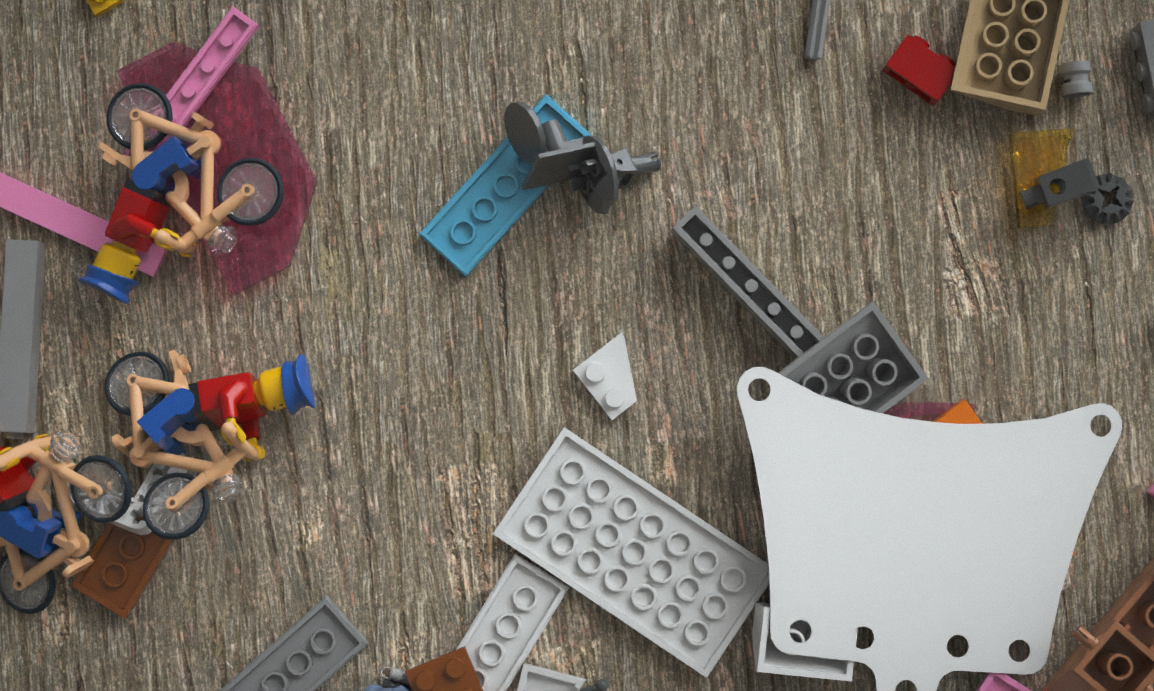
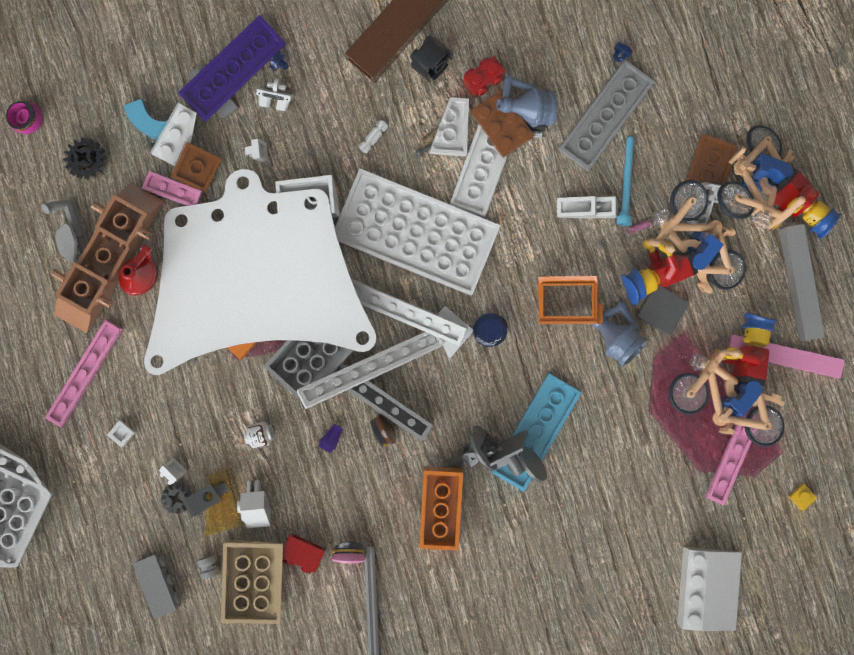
camera: 165 degrees right, 0 degrees up
none -> red piece [119,244,158,296]
none -> white tile [159,458,187,485]
none -> white brick [237,480,271,528]
none -> white head [244,422,274,449]
none -> white plate [297,332,444,409]
none -> dark purple cone [318,424,343,454]
none -> piece [331,542,366,563]
none -> white plate [351,279,468,346]
none -> reddish brown piece [370,414,397,448]
none -> orange brick [419,466,463,551]
none -> clear blue piece [473,313,508,347]
none -> orange piece [538,276,603,324]
none -> white slope [557,196,618,218]
none -> sand blue piece [591,302,648,366]
none -> medium azure piece [617,136,634,226]
none -> bright pink piece [624,219,654,235]
none -> dark grey tile [636,286,689,336]

